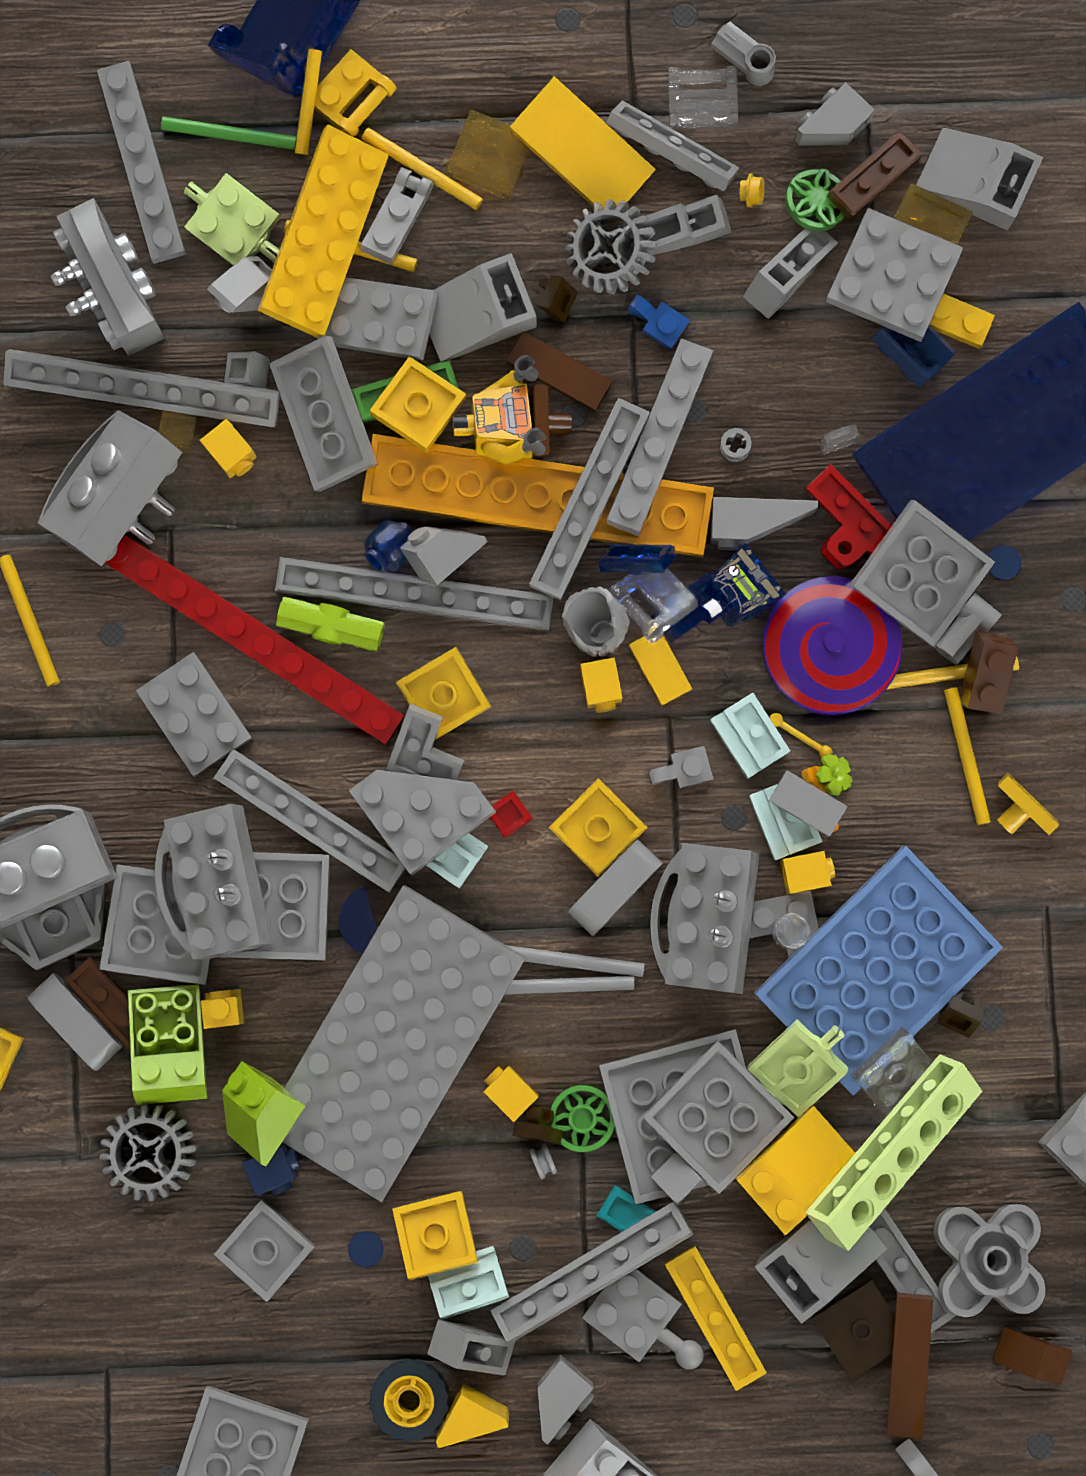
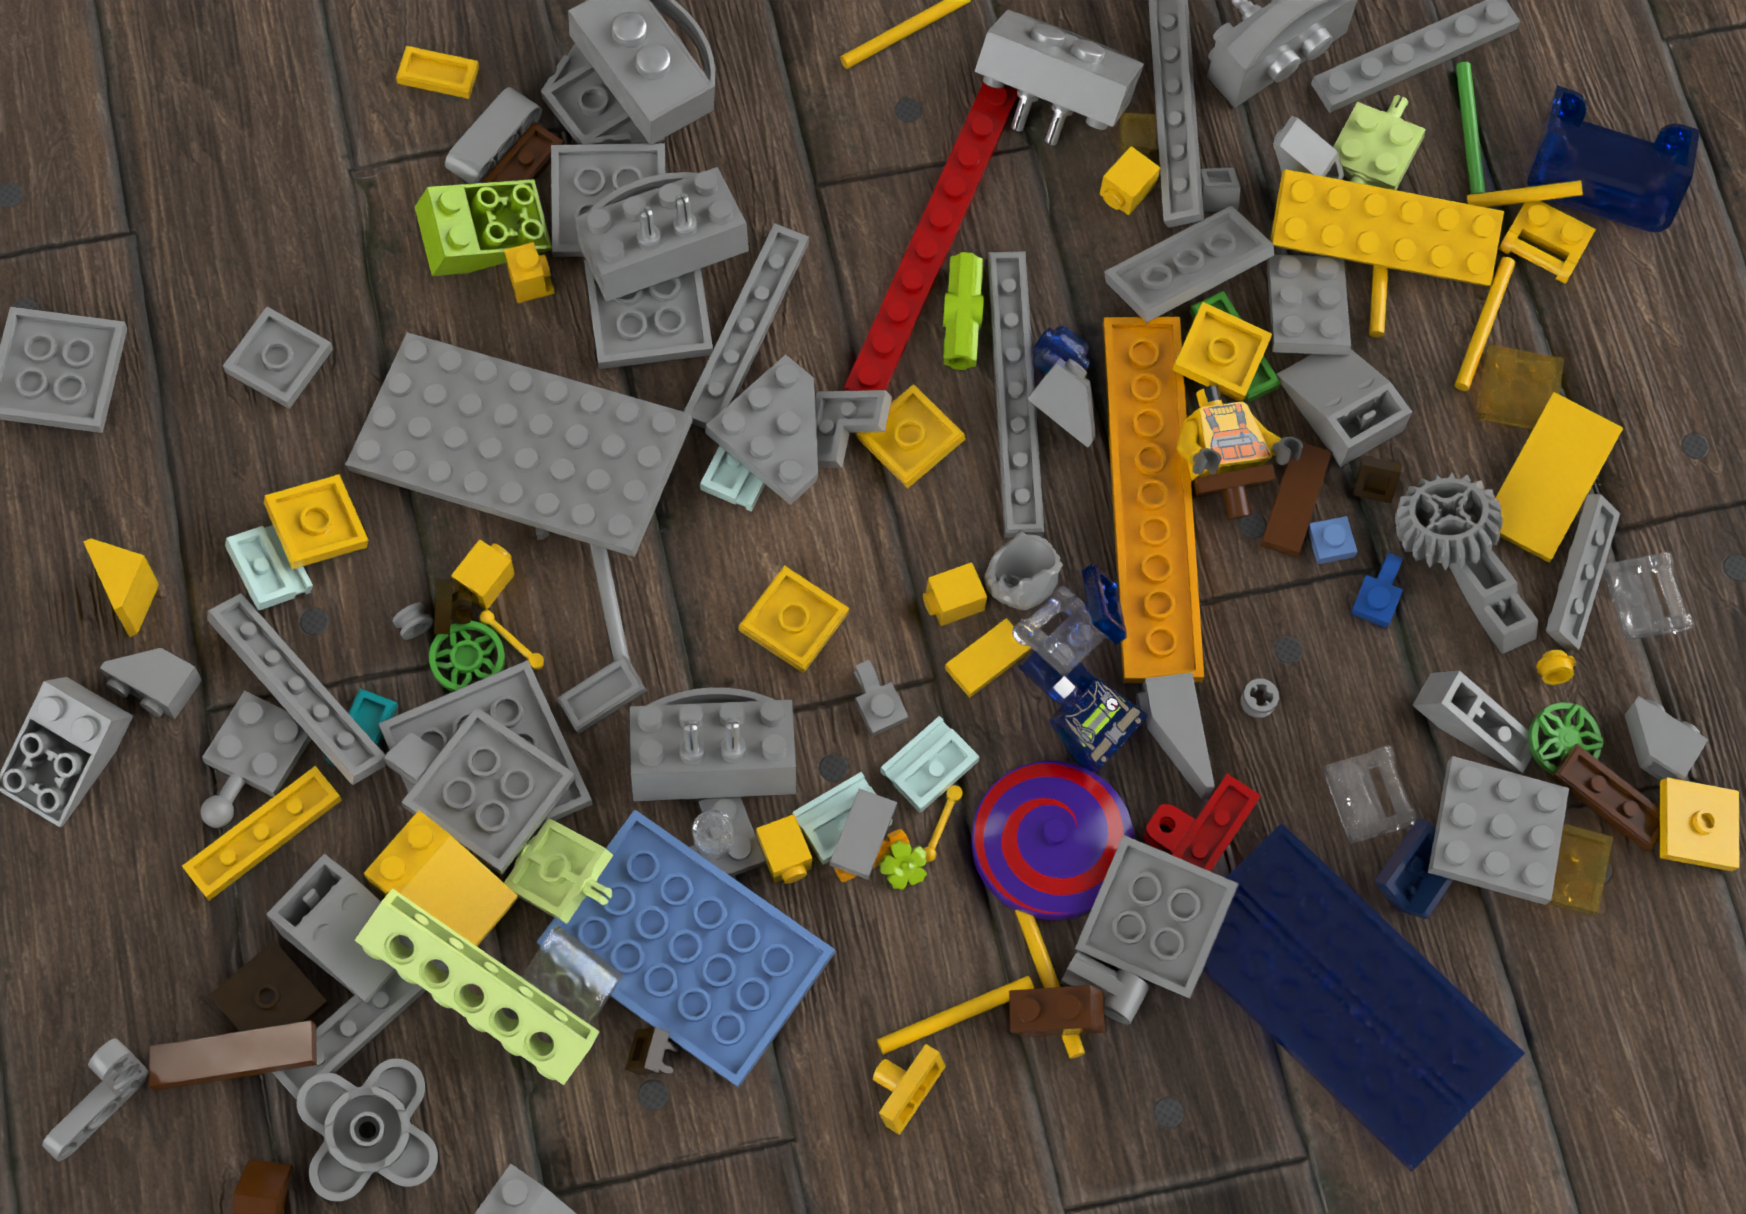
camera: 75 degrees right, 15 degrees down
light grey gear [100,1104,197,1202] -> none
light grey plate [136,652,253,777] -> none
lime slope [222,1061,305,1167] -> none
dark blue brick [242,1144,301,1196] -> none
clear blue plate [339,887,377,953] -> none
dark blue piece [348,1231,384,1267] -> none
light grey plate [361,167,434,265] -> none
black wheel [369,1358,450,1442] -> none
light grey slope [427,1319,515,1375] -> none
red tile [490,790,533,839] -> none
light grey bar [506,945,645,977] -> none
light grey plate [529,398,650,601] -> none
light grey beam [568,839,663,936] -> none
light grey plate [606,338,713,536] -> none
light grey piece [711,22,776,86] -> none
clear tile [819,424,860,455] -> none
light grey slope [915,128,1043,231] -> none
yellow plate [930,294,995,350] -> none
dark blue piece [988,545,1021,580] -> none
none -> yellow hinge [479,610,544,670]
none -> light grey tile [557,655,647,734]
none -> medium blue plate [1307,516,1357,565]
none -> clear plate [1323,746,1419,844]
none -> yellow plate [1660,777,1739,871]

